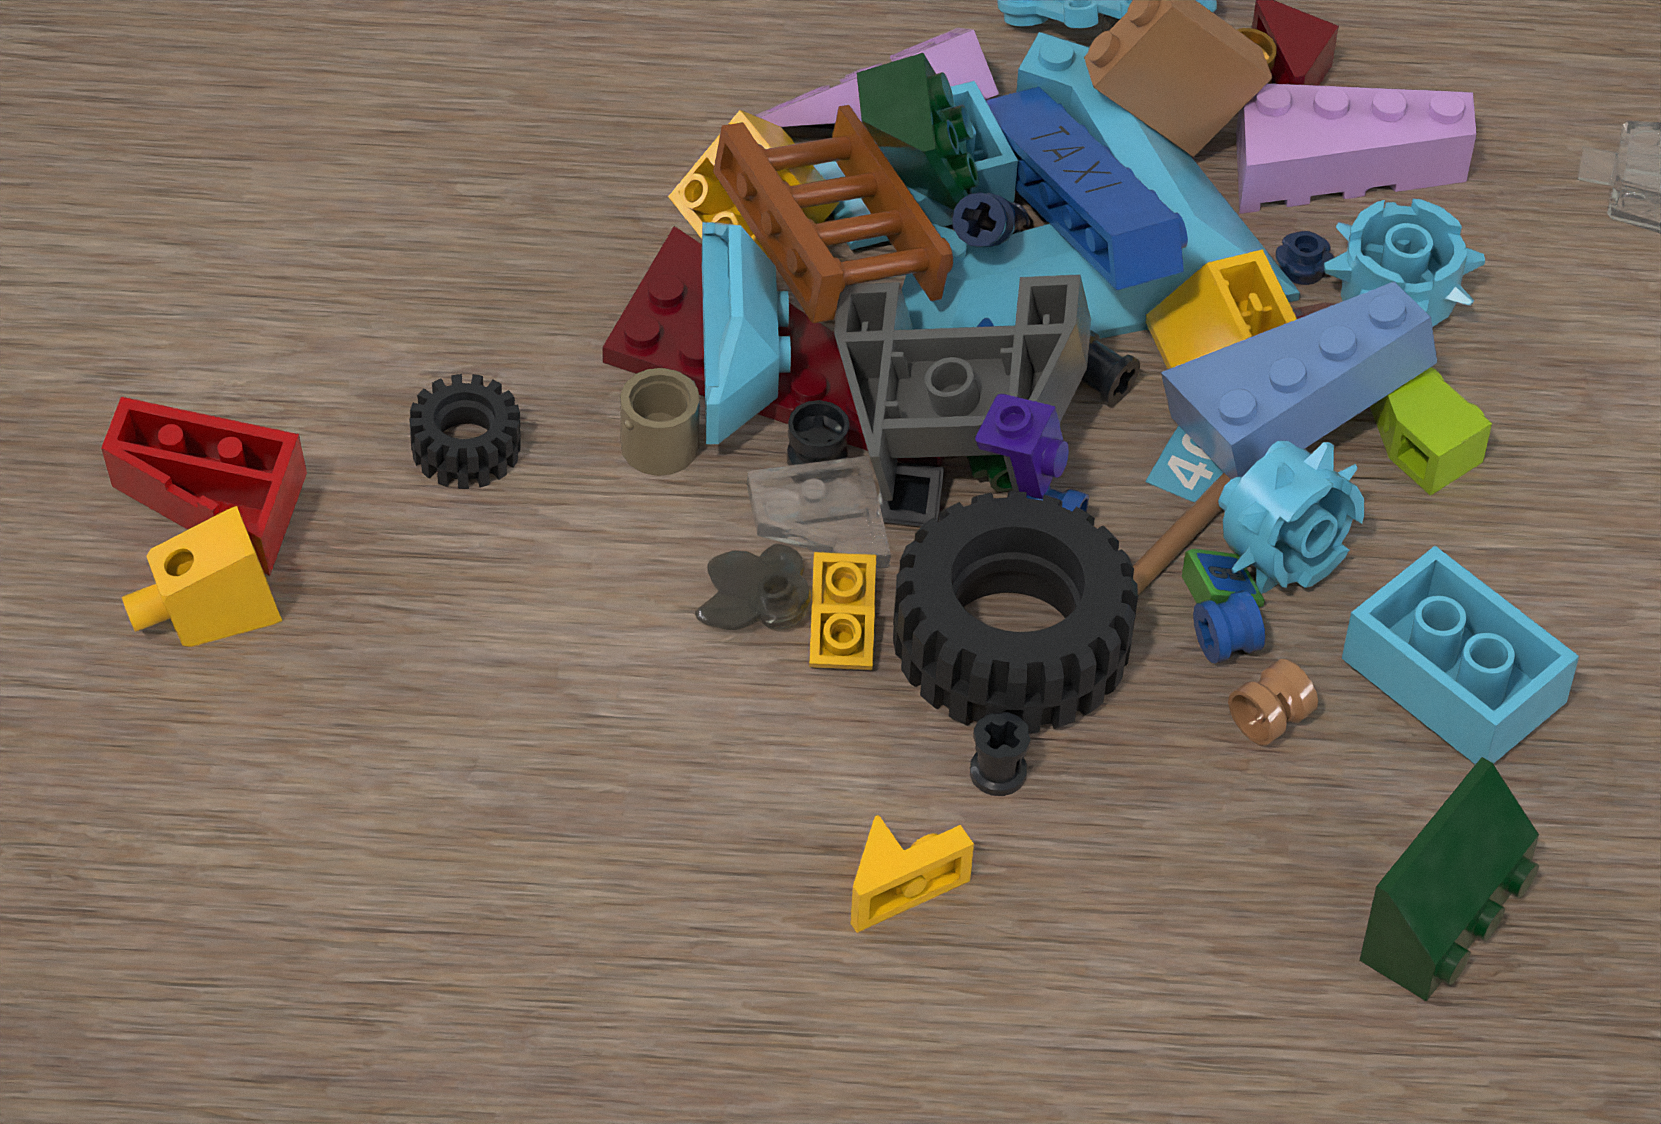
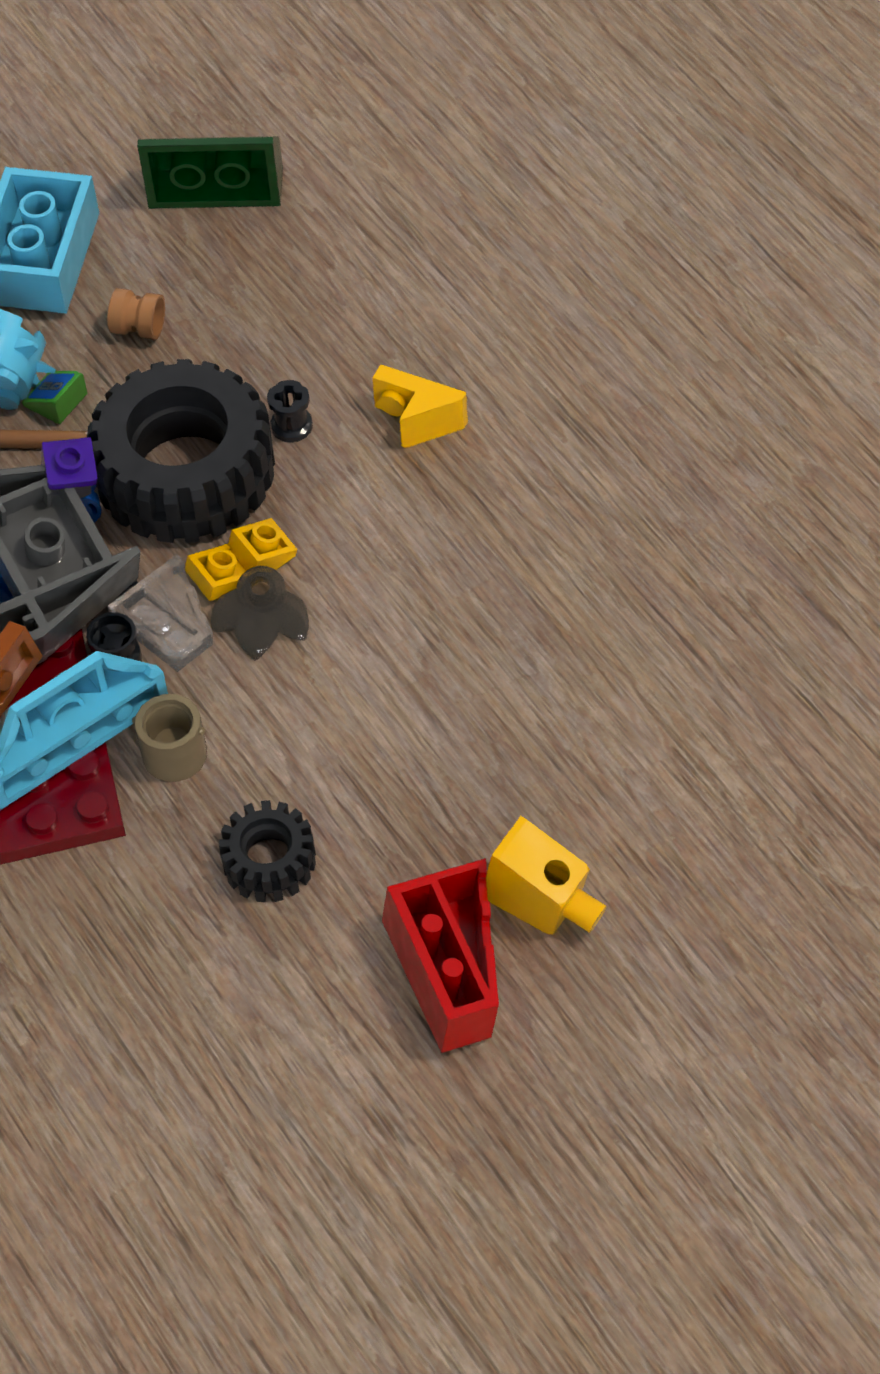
camera: 120 degrees left, 5 degrees up
blue wheel [1193,590,1265,664] -> none

